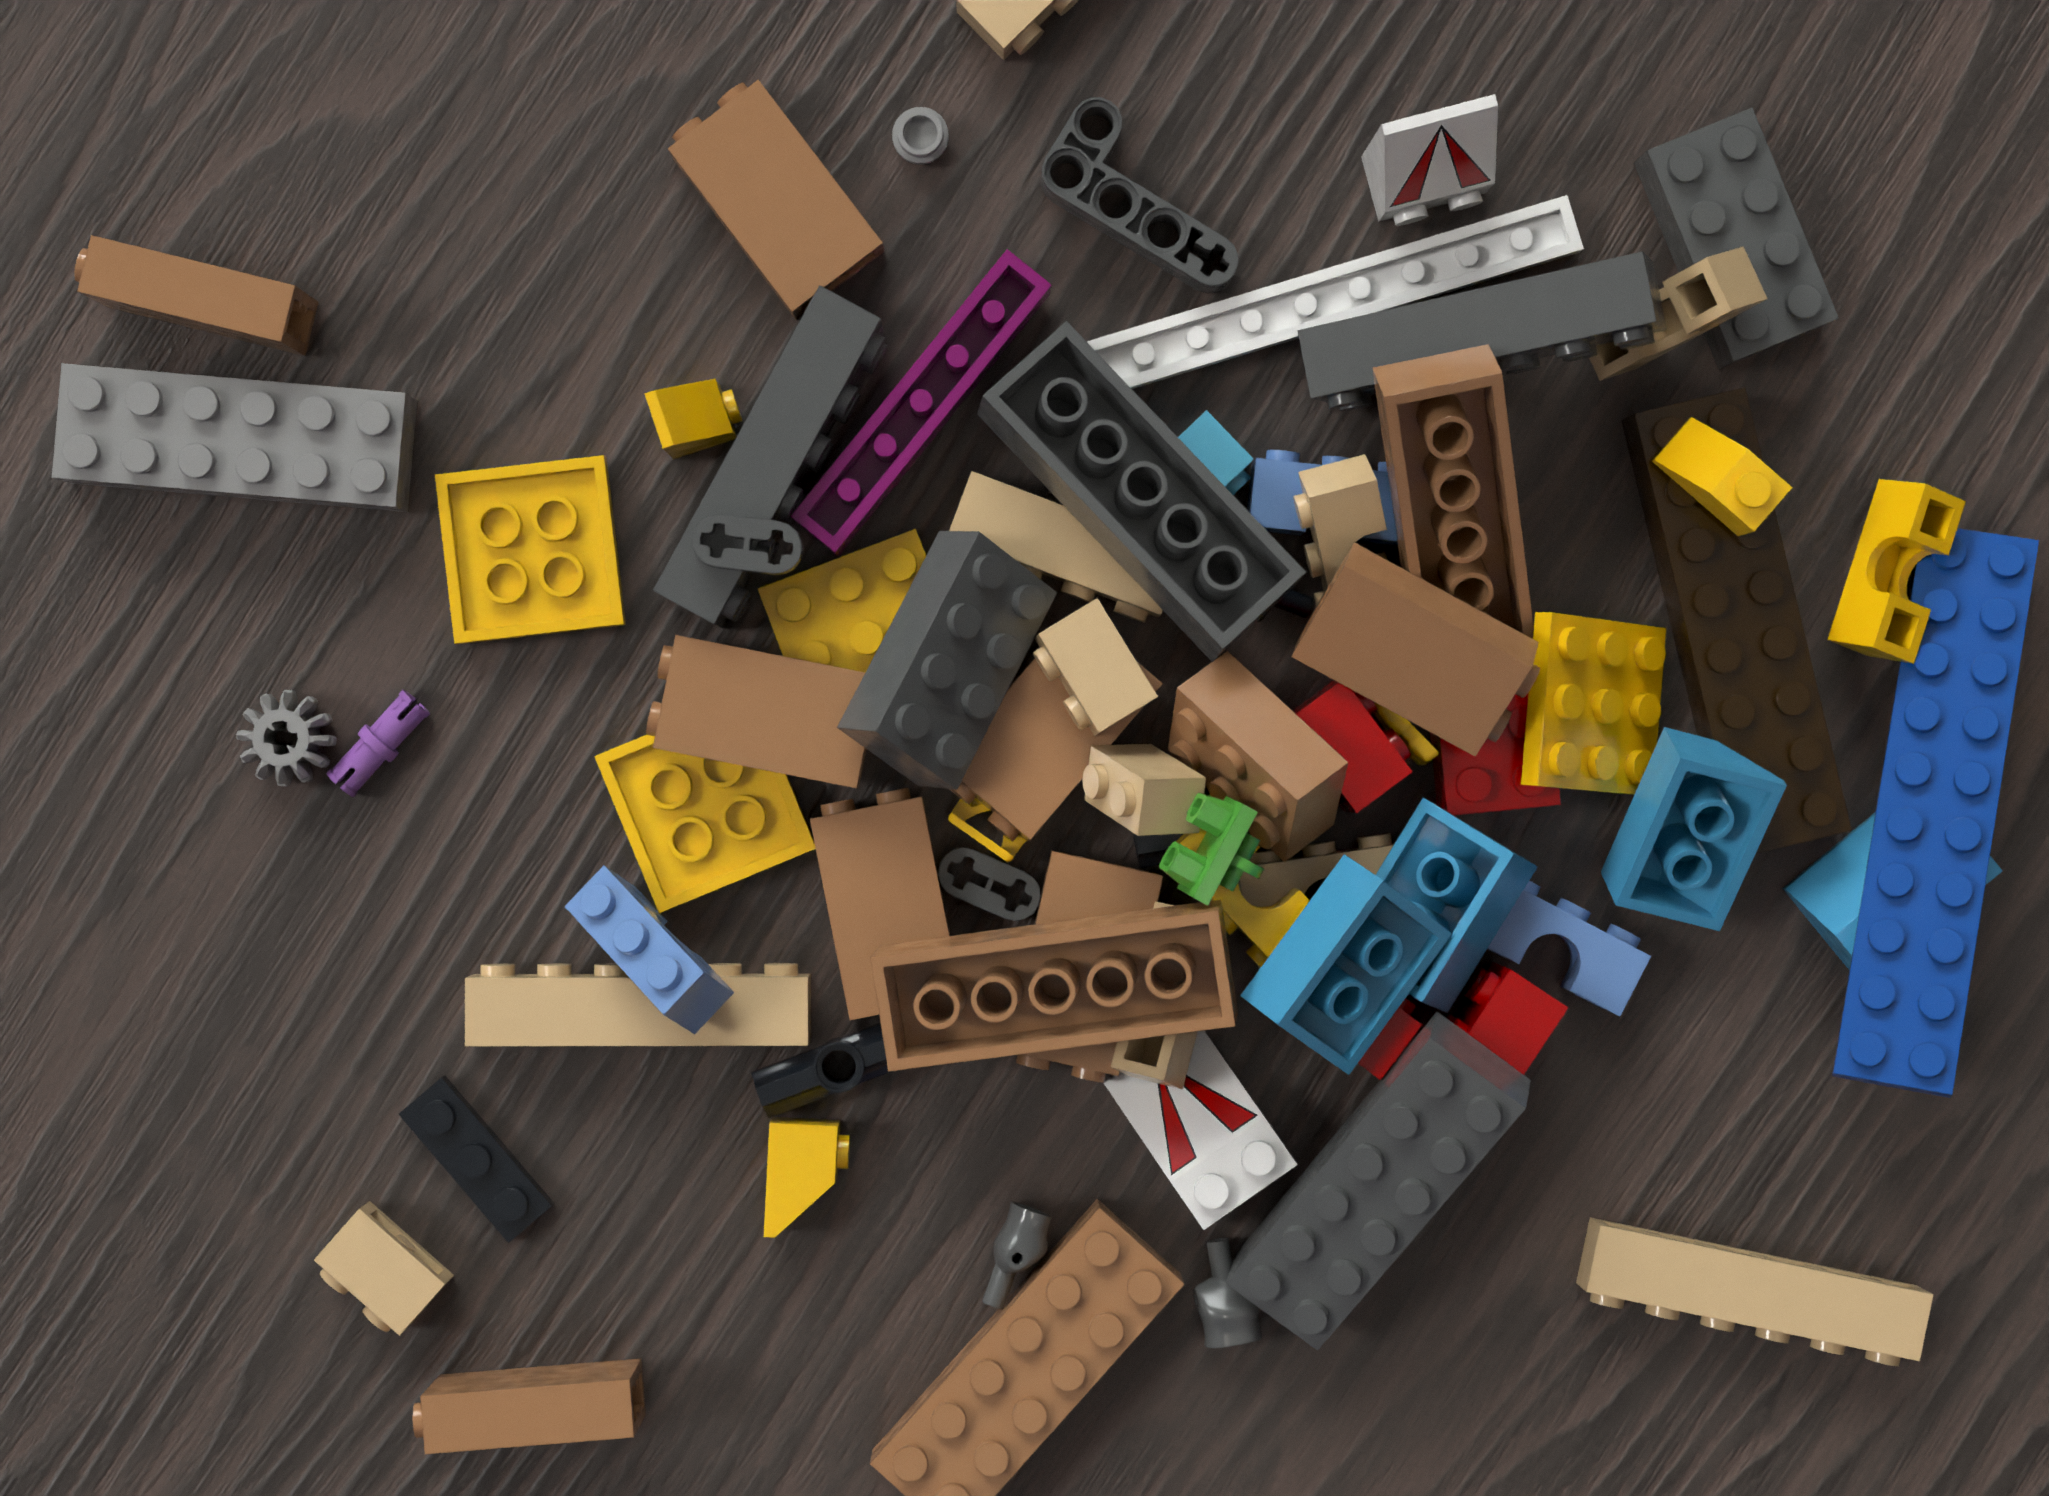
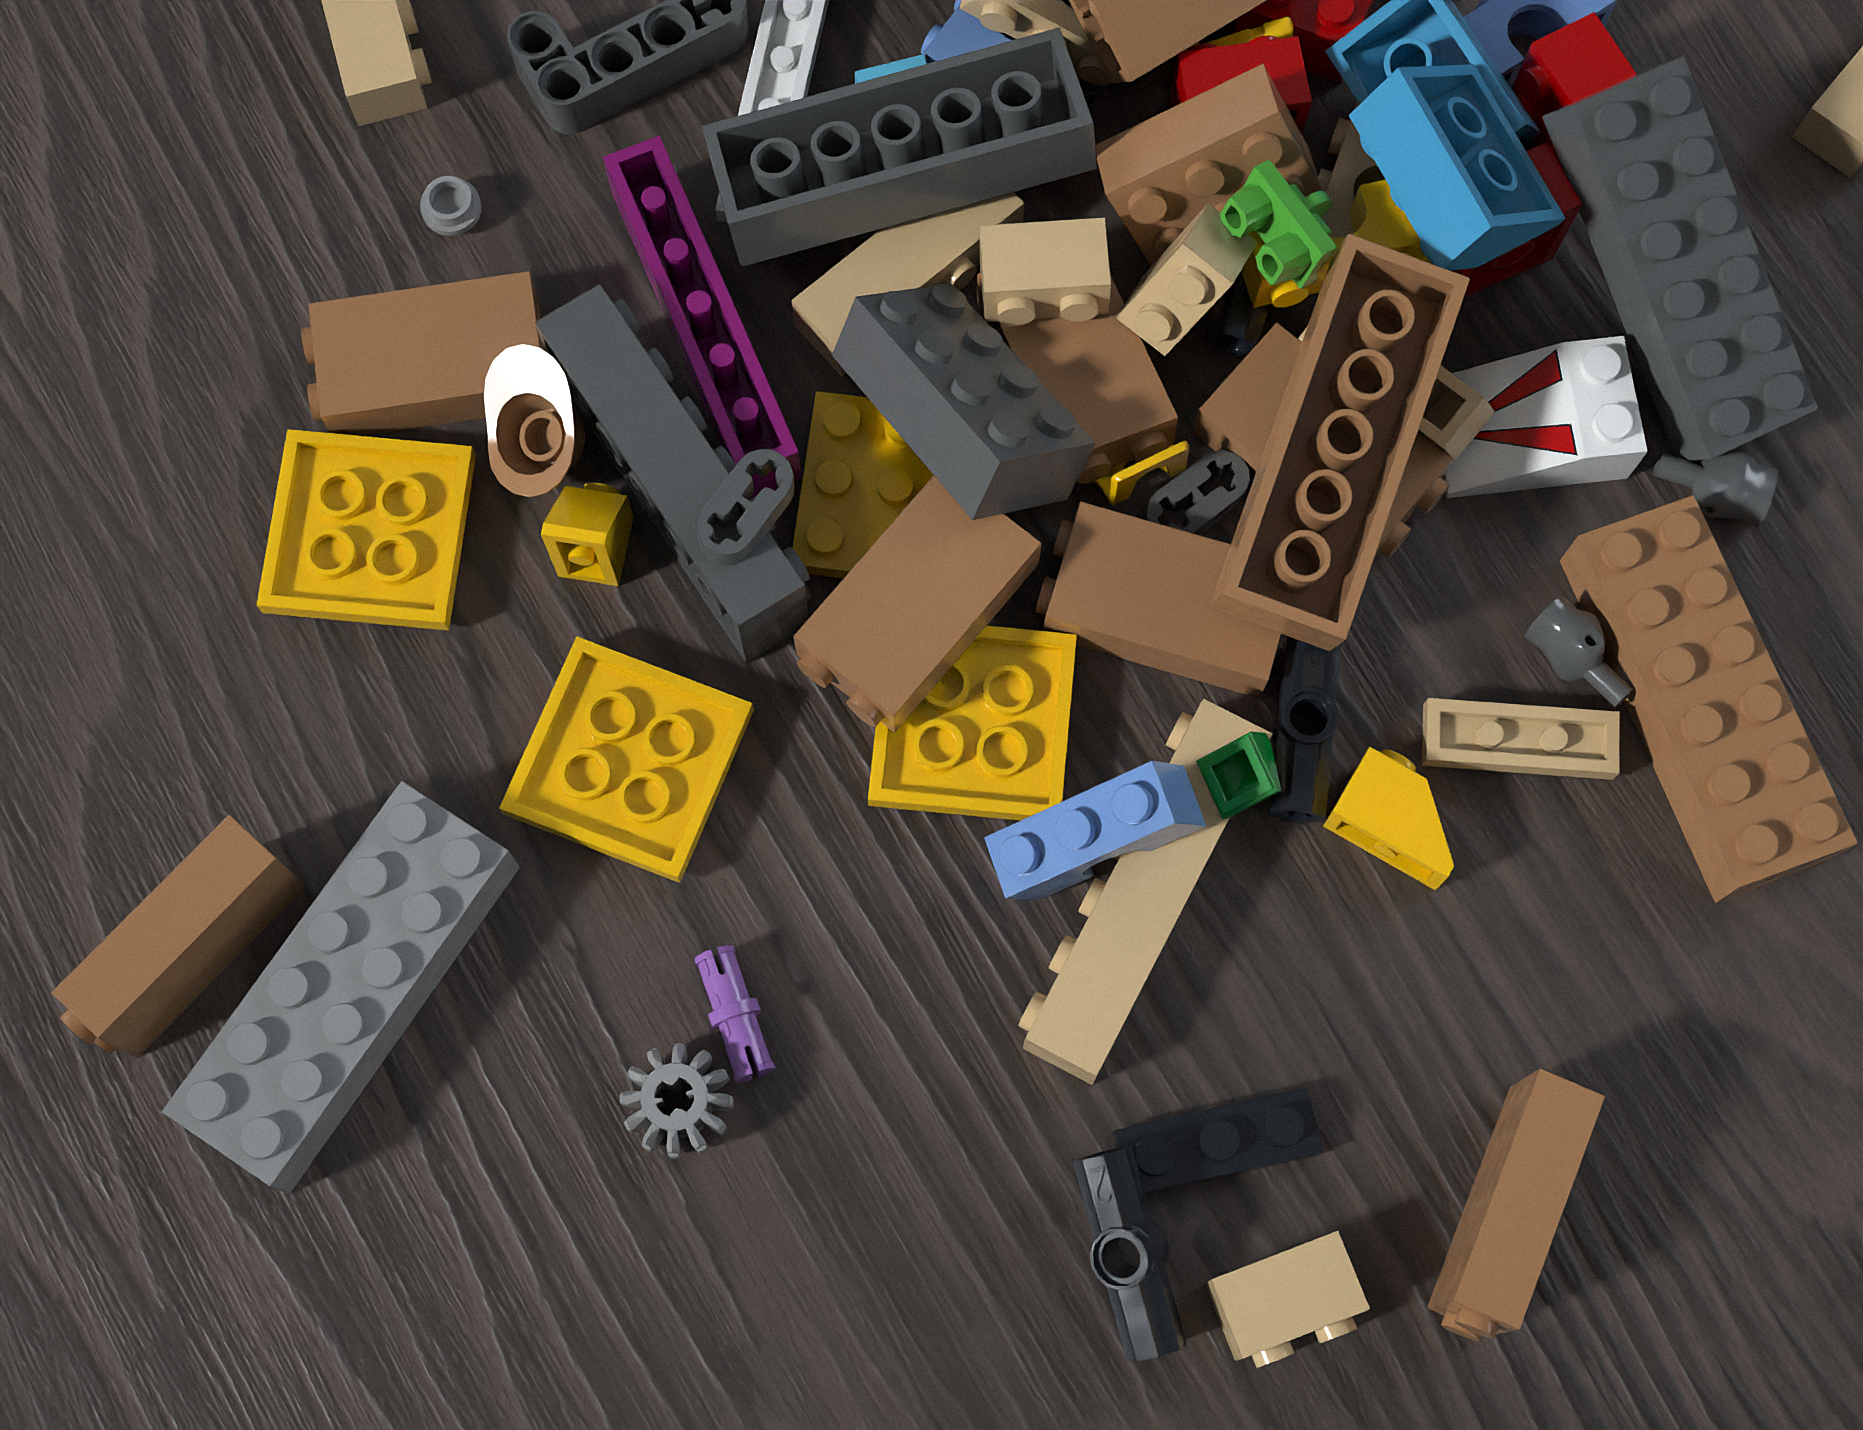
camera: 65 degrees left, 15 degrees down
none -> yellow plate [257,429,476,631]
none -> medium nougat piece [484,344,586,497]
none -> black piece [1073,1145,1187,1362]
none -> green slope [1196,731,1282,819]
none -> tan plate [1422,698,1620,780]

